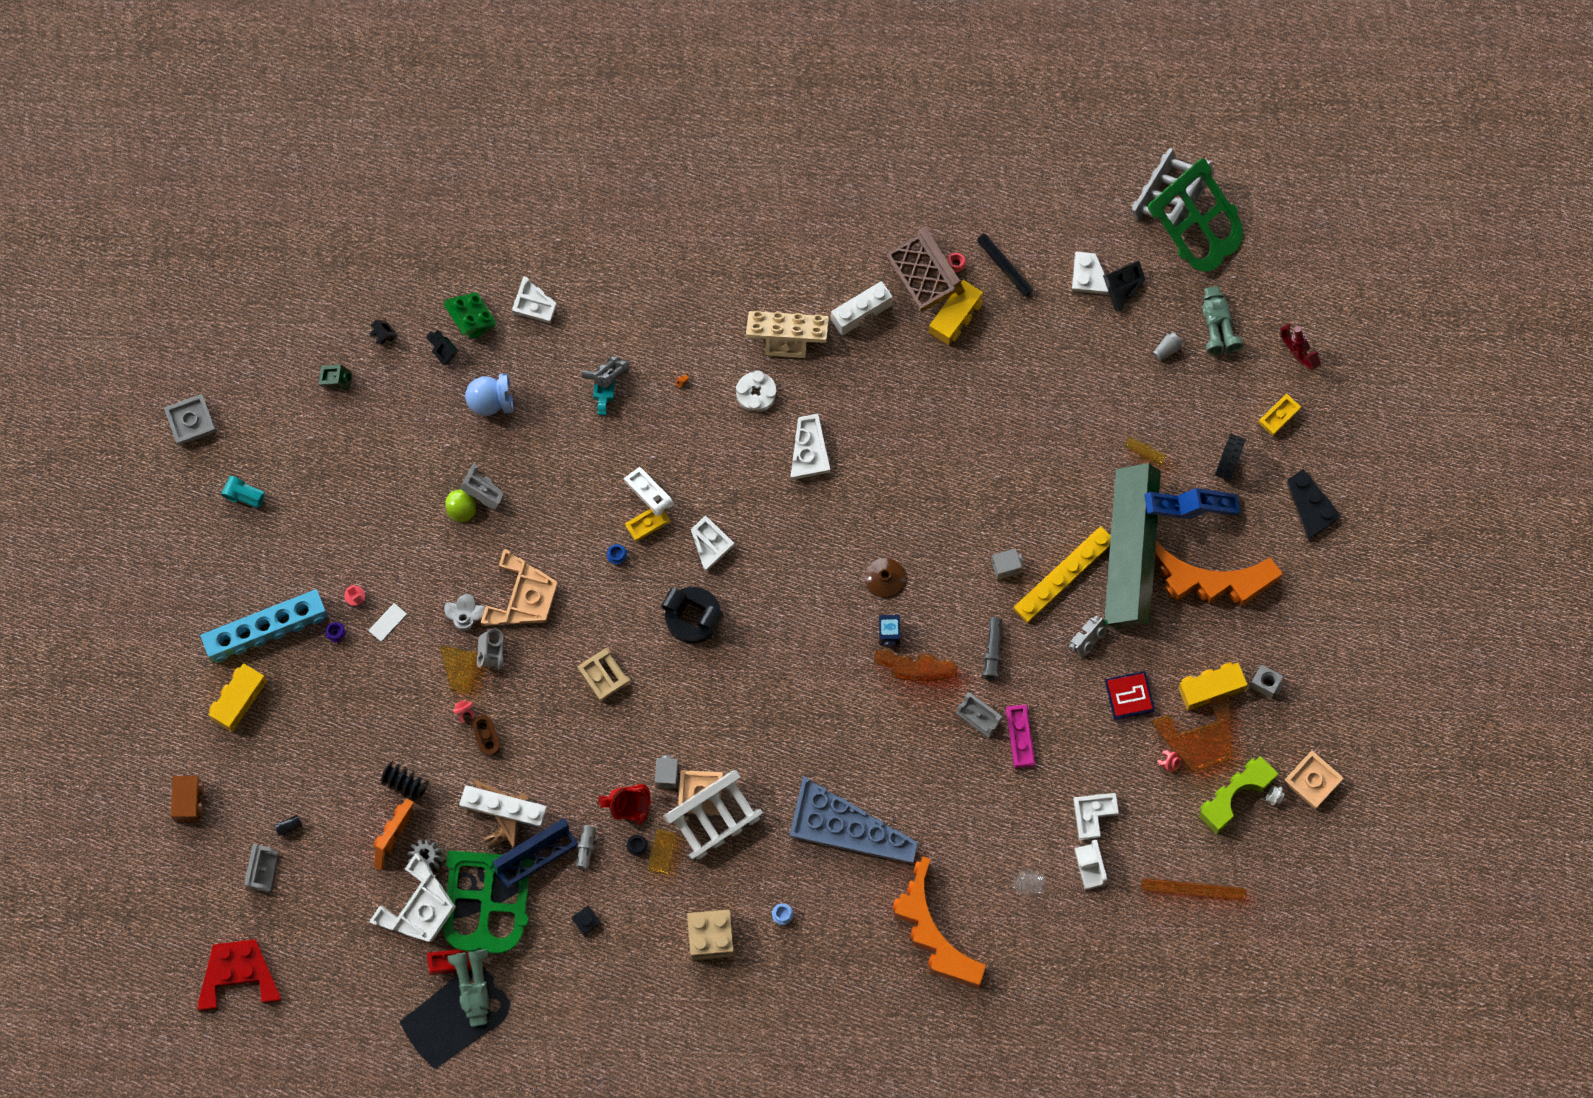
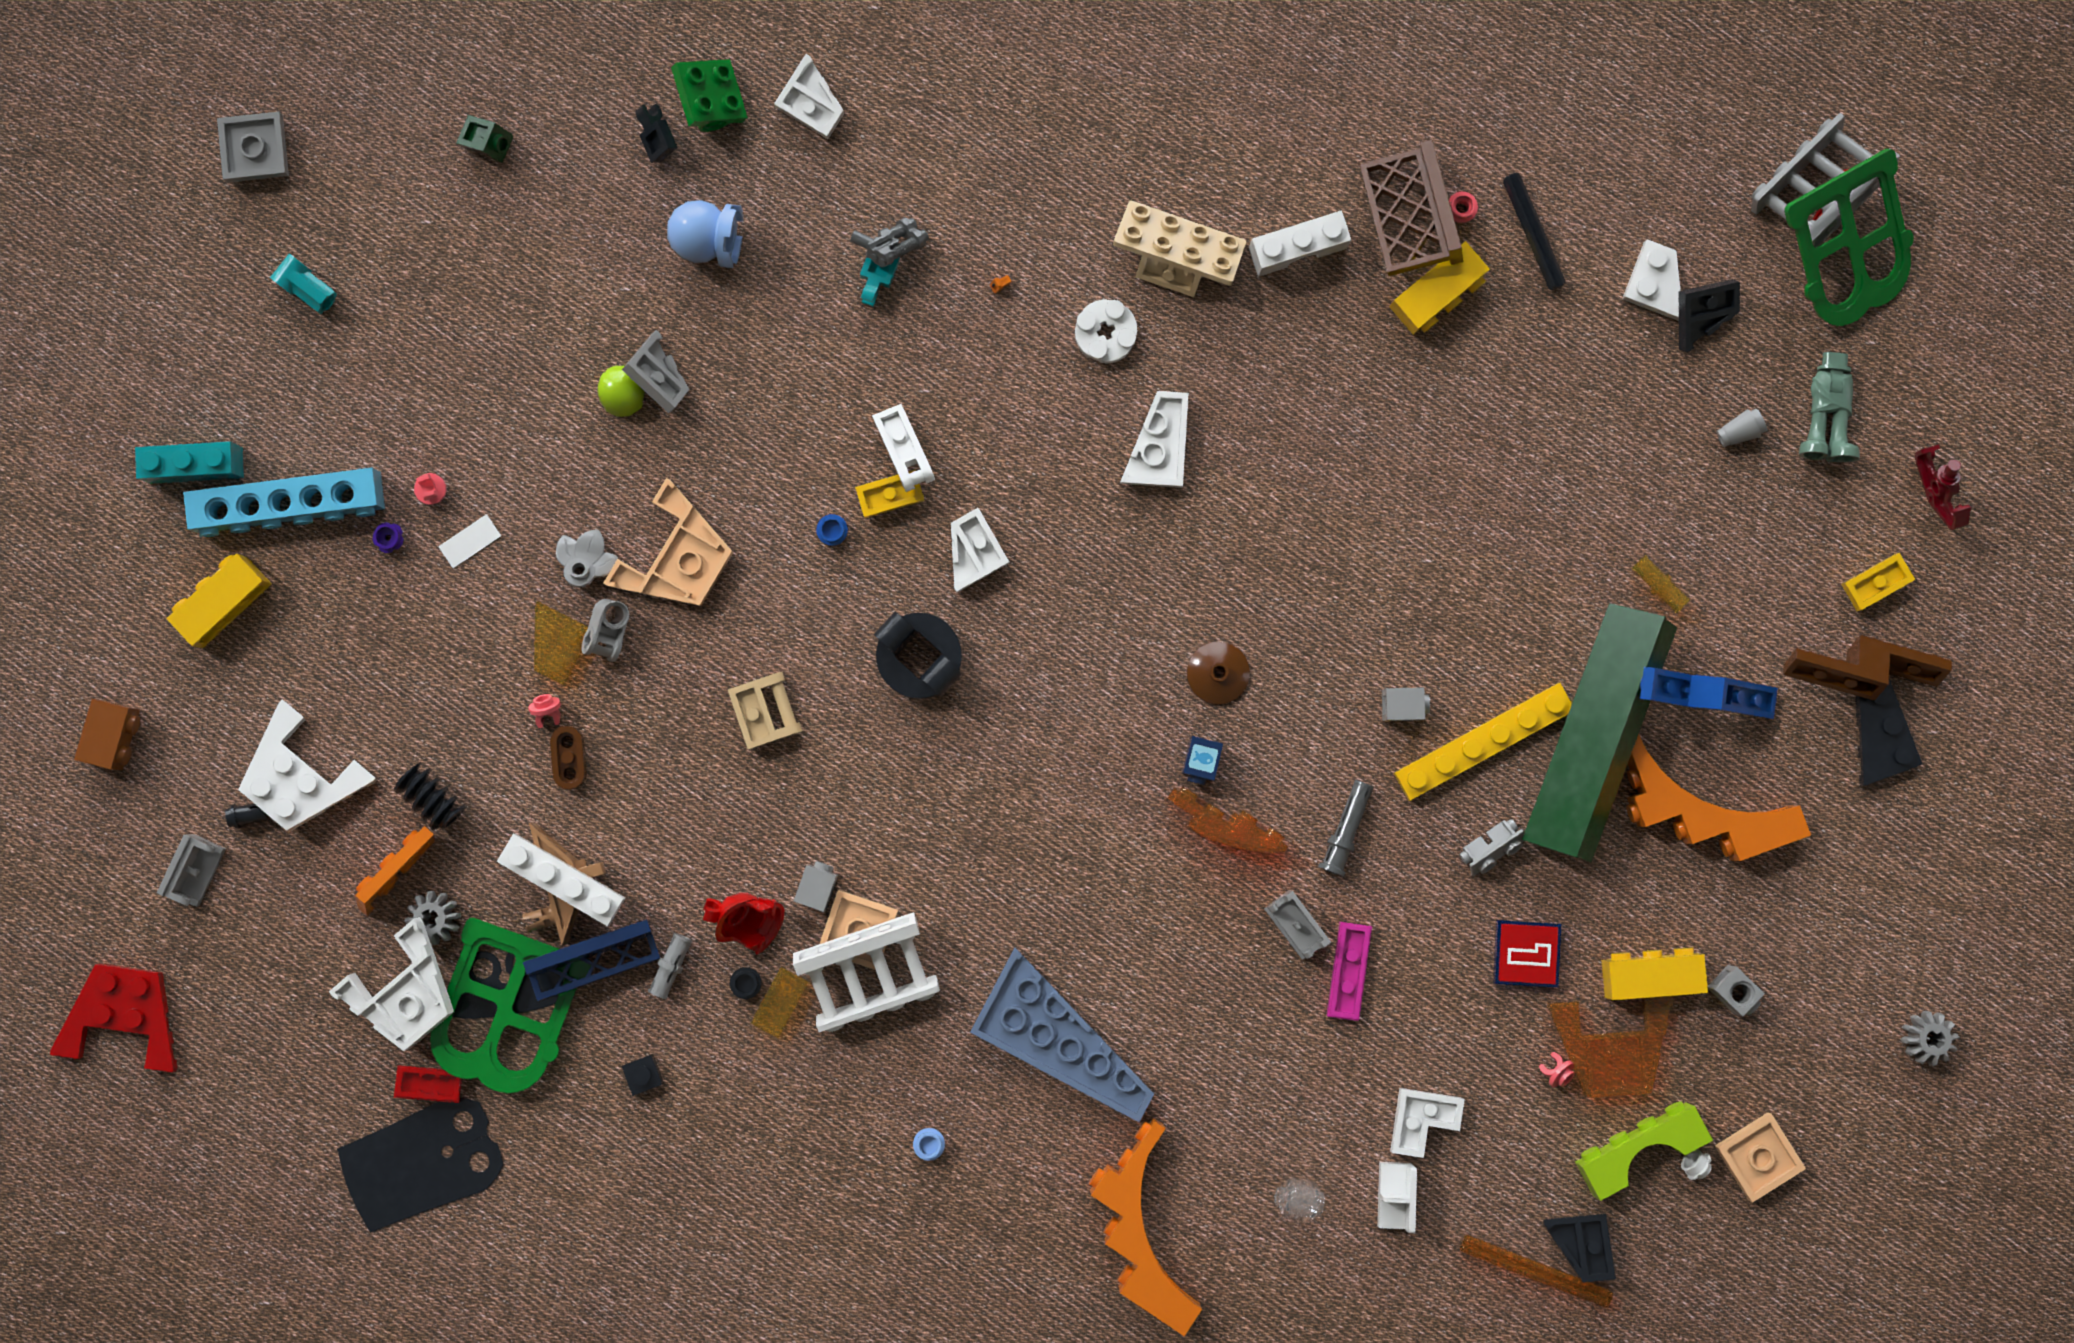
camera: 10 degrees right, 15 degrees up
black tile [370,320,398,345] -> none
sand green piece [447,949,489,1026] -> none
tan piece [687,909,734,960] -> none
black tyre [1215,433,1246,481] -> none
none -> teal brick [135,441,244,484]
none -> white wing [238,699,377,832]
none -> black wing [1543,1214,1616,1282]
none -> reddish brown bracket [1783,635,1952,701]
none -> light grey gear [1900,1011,1959,1066]

